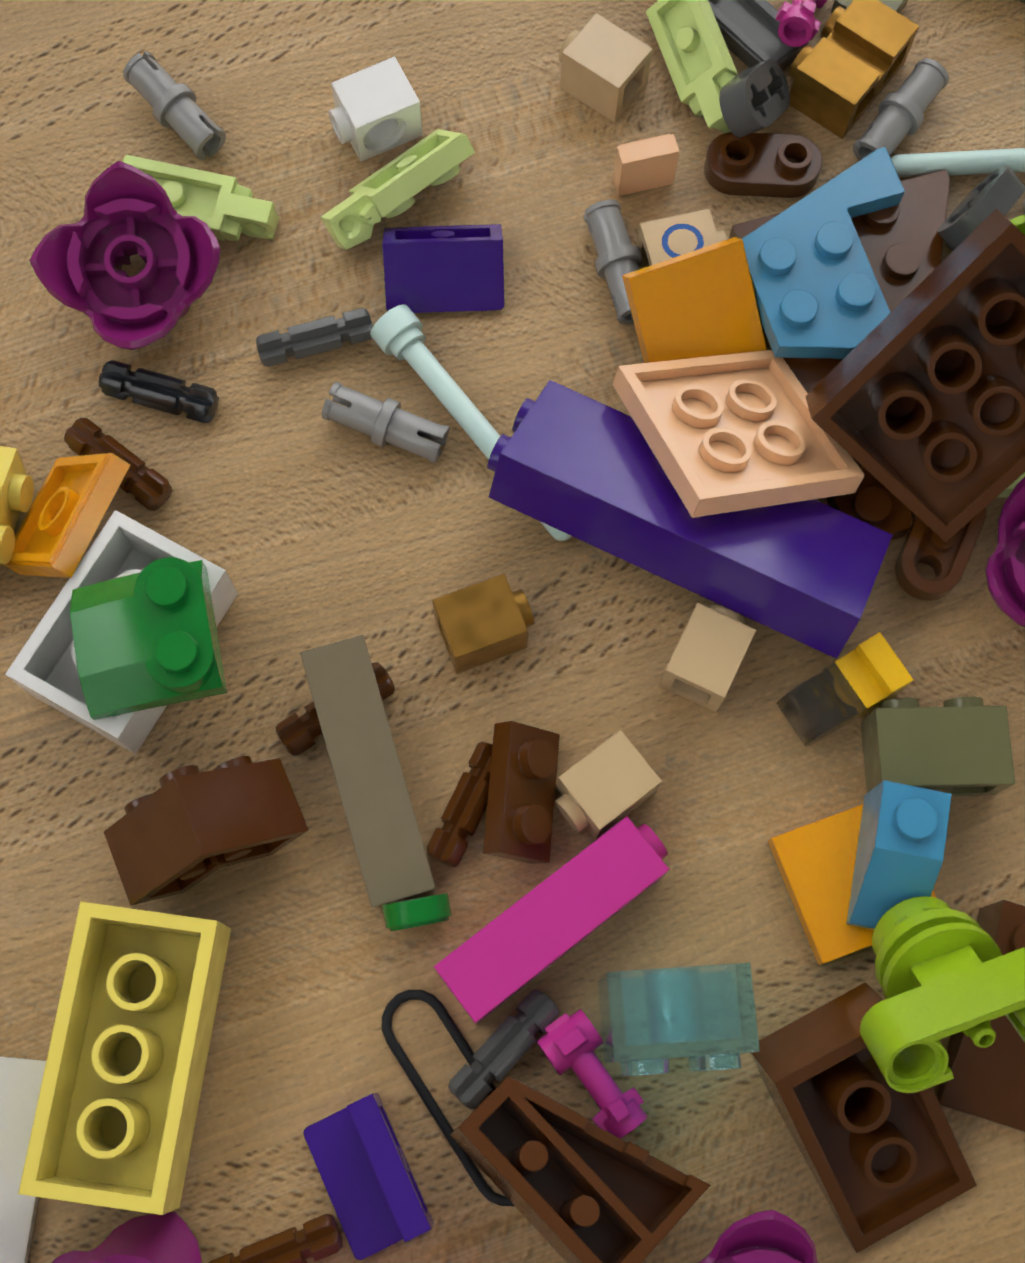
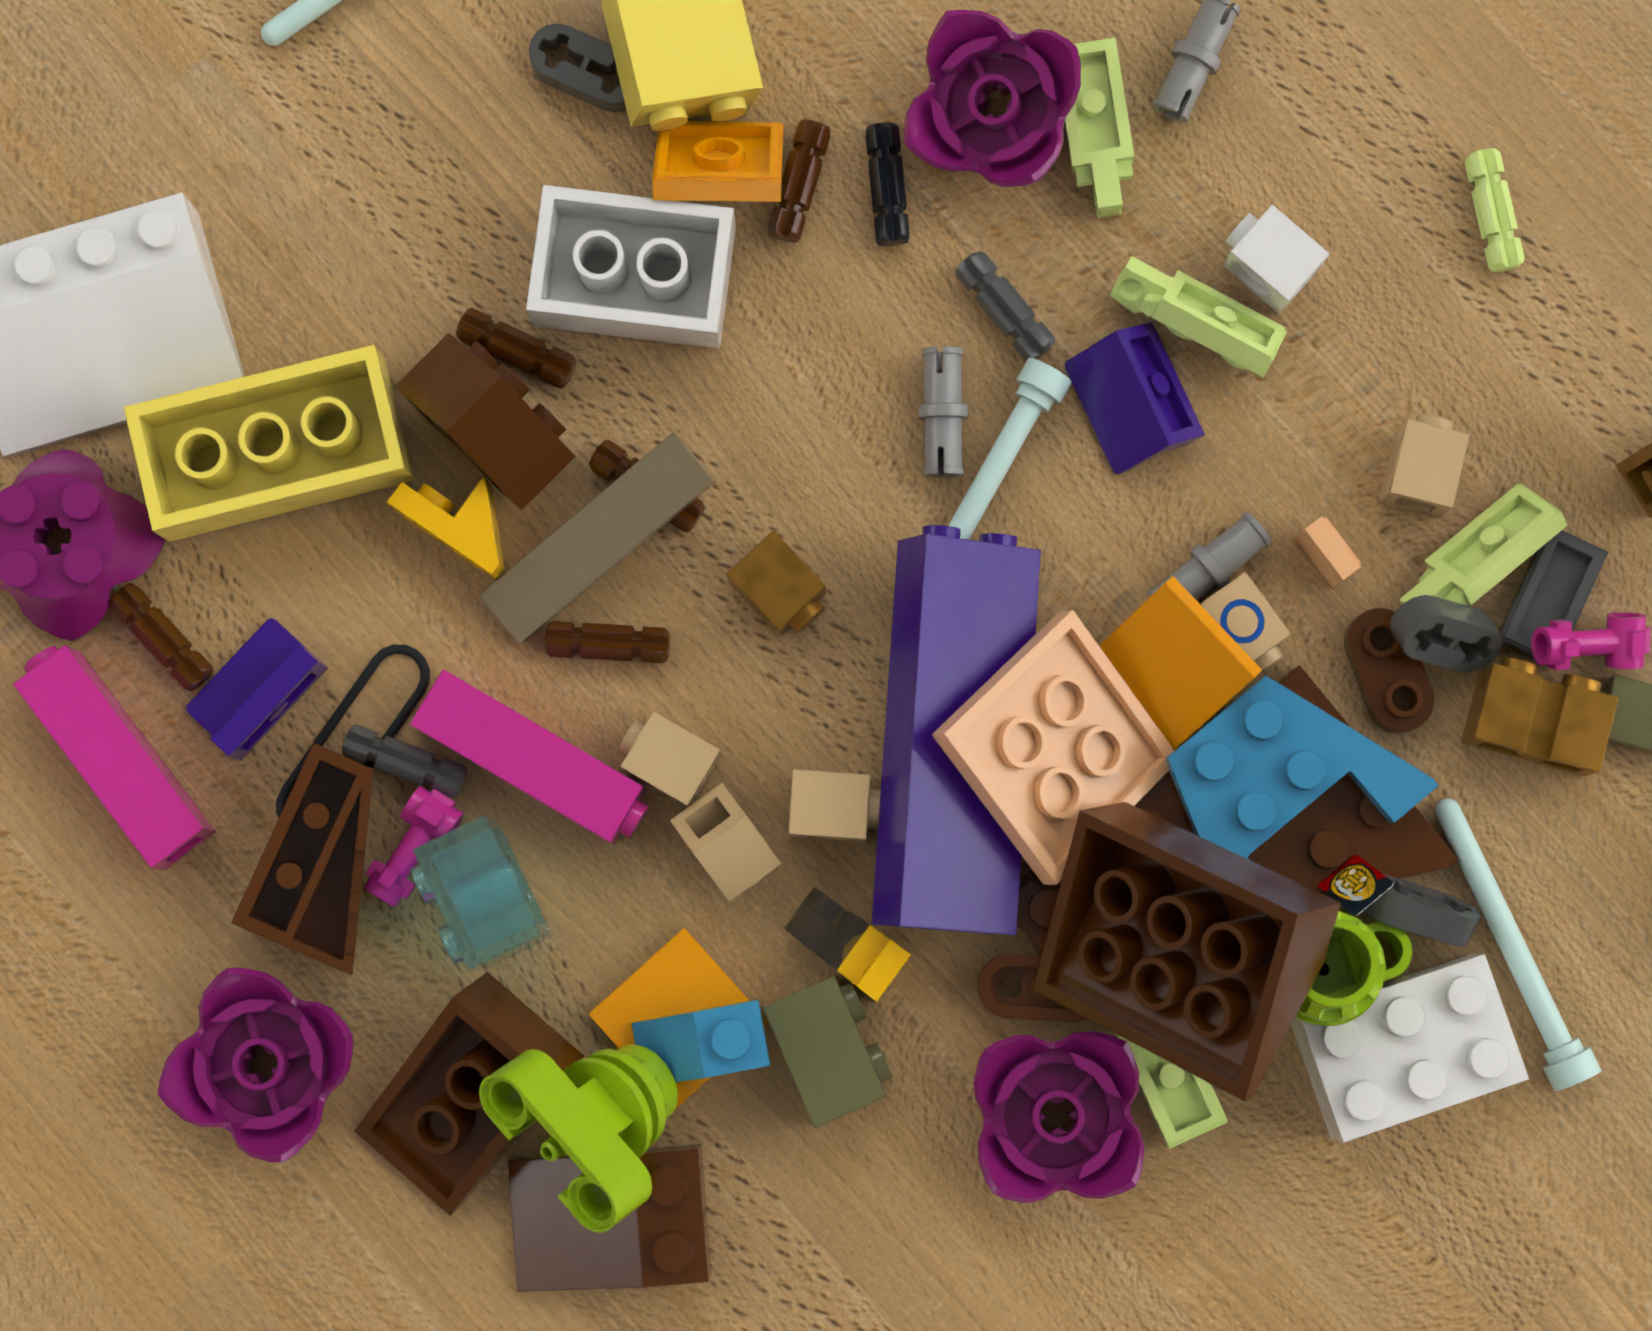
camera: 70 degrees right, 10 degrees up
green slope [70,557,227,720] -> none
green tile [382,893,452,931] -> none
reddish brown plate [483,721,560,864] -> none
light grey pin [853,58,949,161] -> none
none -> yellow slope [387,477,506,581]
none -> reddish brown axle [456,308,576,388]
none -> tan brick [670,783,781,902]
none -> sticker [1318,855,1394,916]

